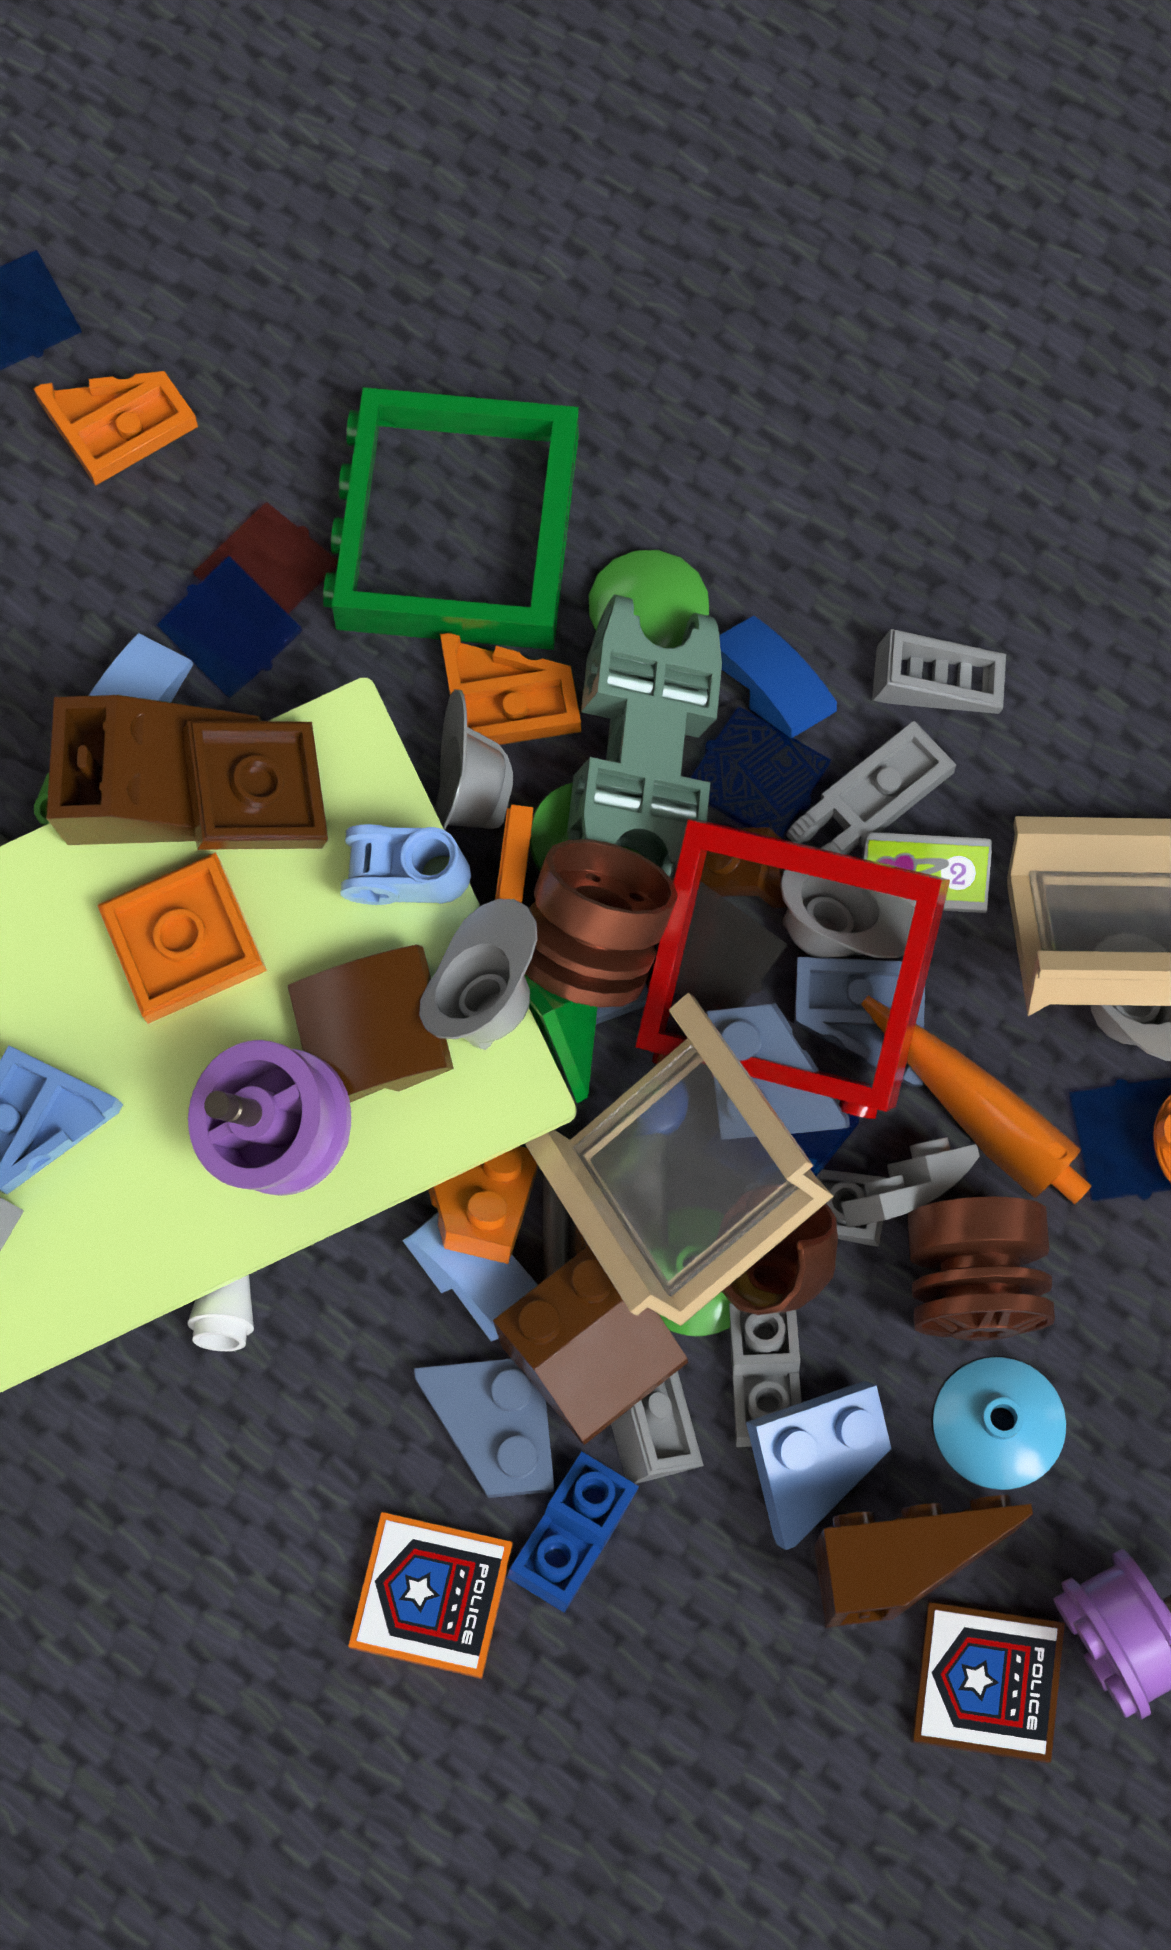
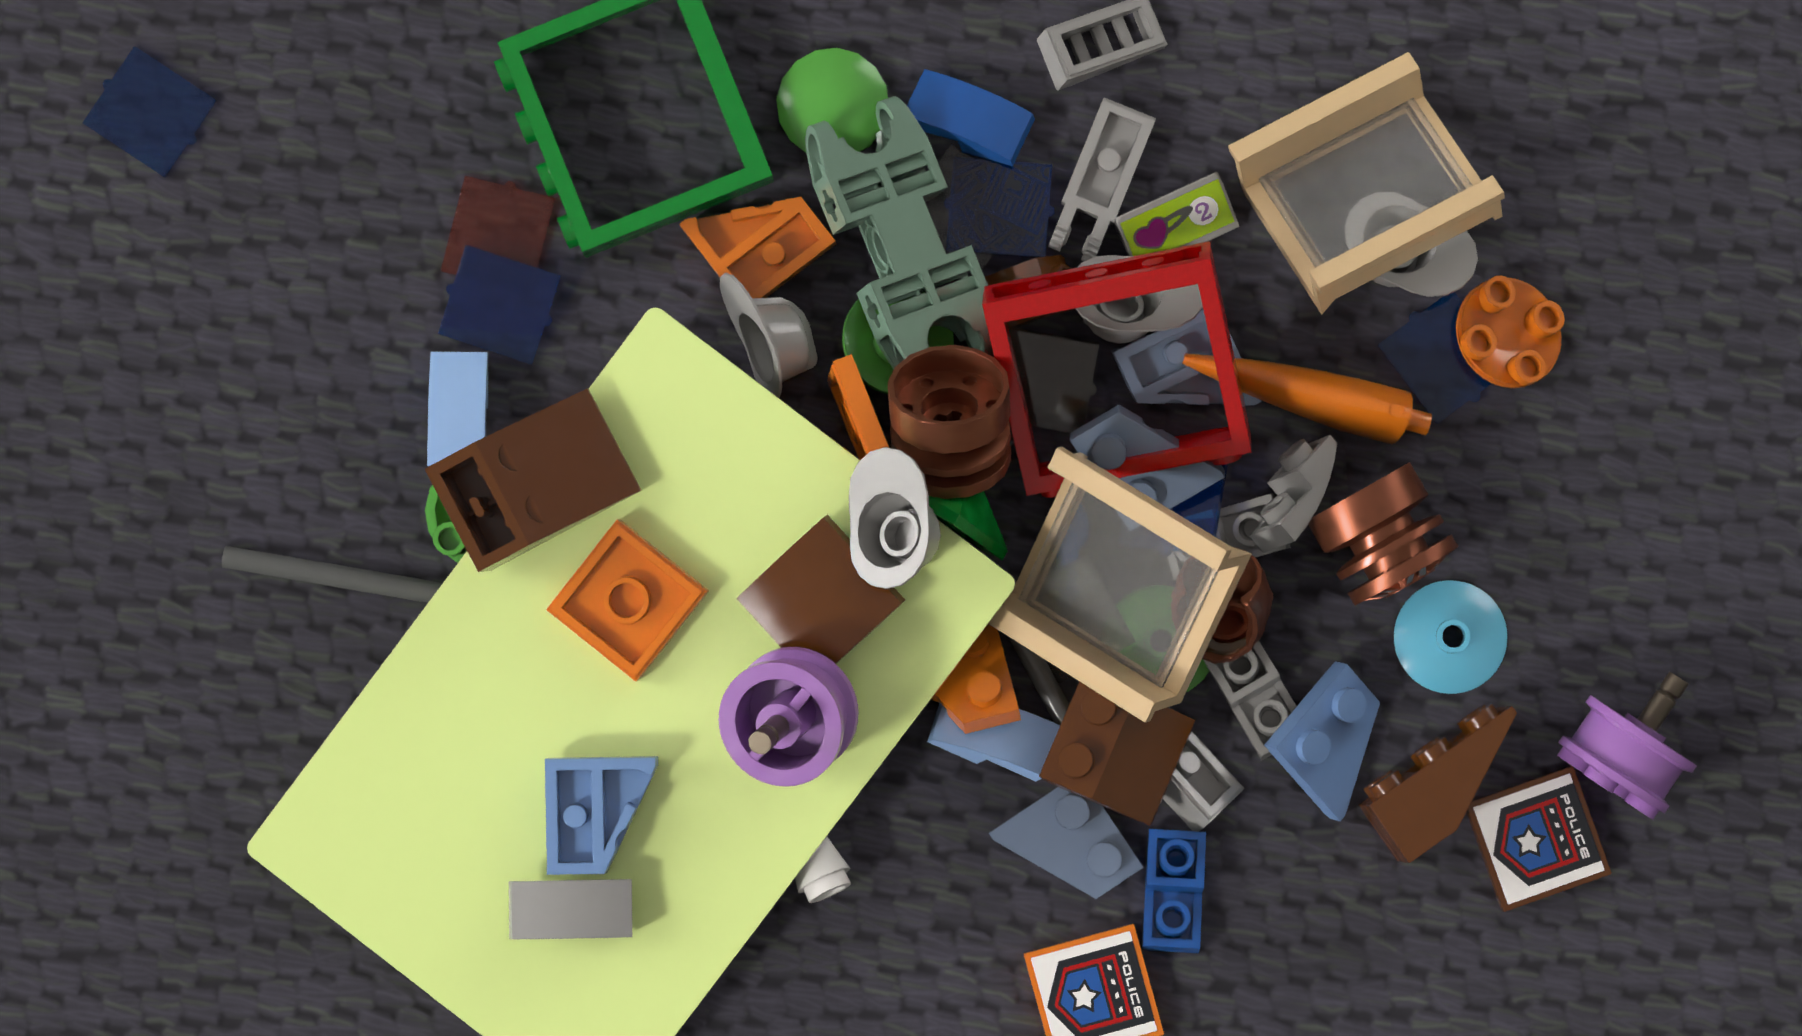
camera: 25 degrees left, 15 degrees up
orange wing [33,371,198,486] -> none
reddish brown tile [182,721,328,850] -> none
light blue piece [340,824,471,905] -> none

